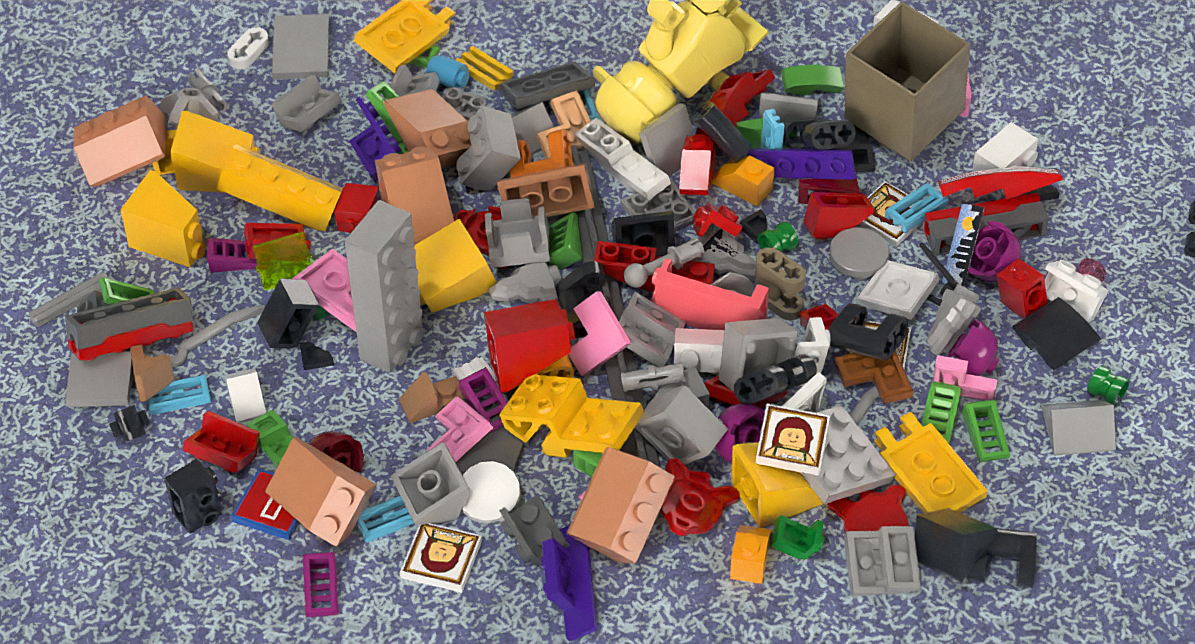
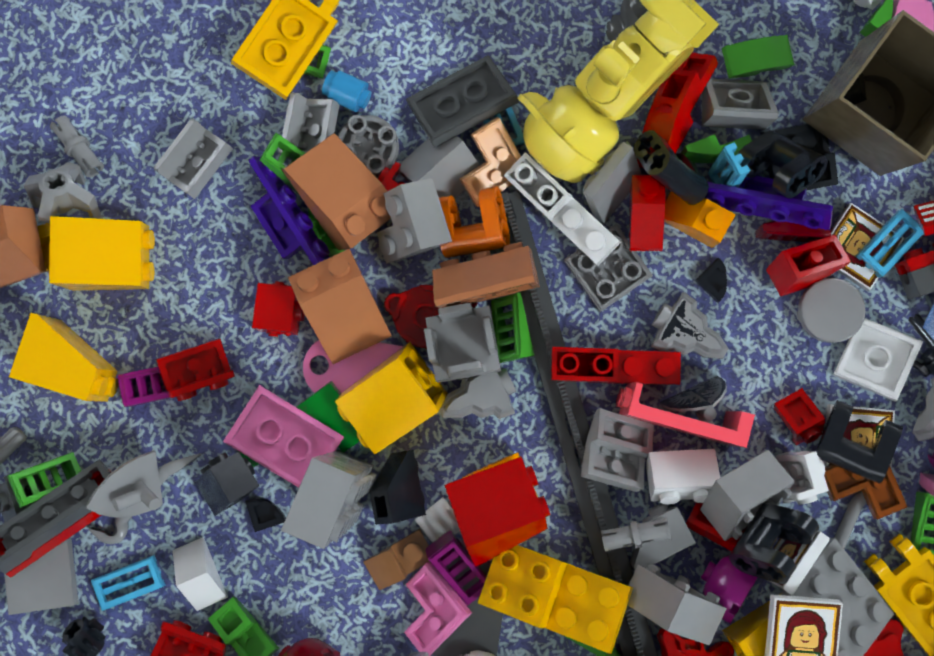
camera: 10 degrees left, 35 degrees up
medium nougat slope [130,345,174,402] -> none
yellow slope [216,144,343,231] -> none
white beam [227,28,269,69] -> none
clear neon green piece [253,232,312,291] -> none
light grey tile [272,14,330,79] -> none
yellow tile [455,46,514,91] -> none
black connector [556,261,614,339] -> none
bright pink tile [568,292,631,377] -> none
black slope [611,210,675,257] -> none
light grey pin [624,238,704,287] -> none
red bracket [692,201,743,237] -> none
dark tan connector [754,247,806,321] -> none
green wheel [758,221,799,252] -> none
none -> light grey shield [85,450,163,518]
none -> black slope [369,450,426,525]

